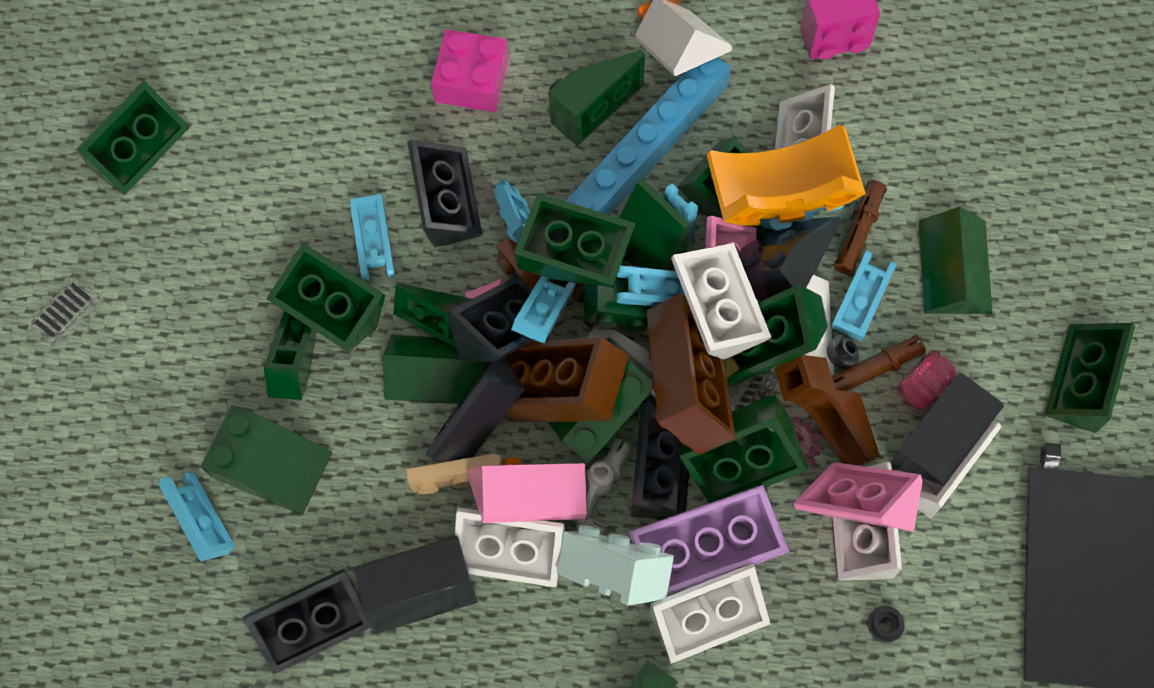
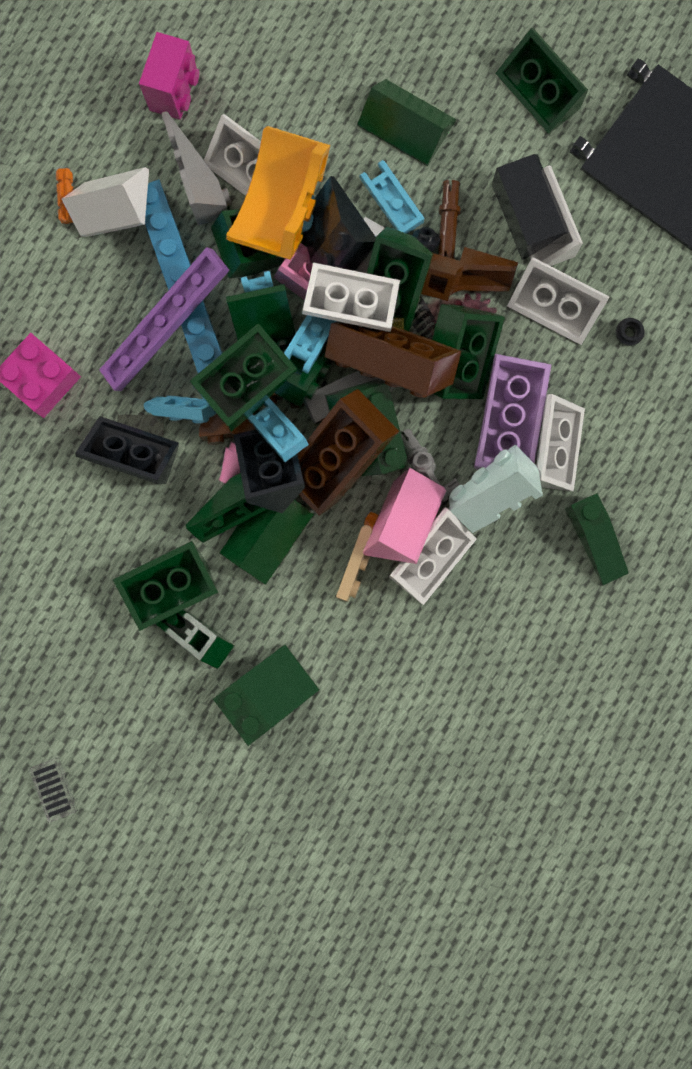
camera: 55 degrees left, 15 degrees up
medium azure hinge [159,472,235,562] -> none
black slope [243,568,371,674] -> none
medium azure hinge [350,194,395,282] -> none
black slope [354,535,478,635] -> none
black slope [425,357,525,461] -> none
dark green slope [548,50,645,147] -> none
black slope [631,402,689,520] -> none
bright pink slope [793,462,923,532] -> none
reddish brown pin [833,180,887,275] -> none
clear pink gear [898,350,957,410] -> none
none -> medium lavender plate [99,247,229,391]
none -> light grey wedge [162,111,232,226]

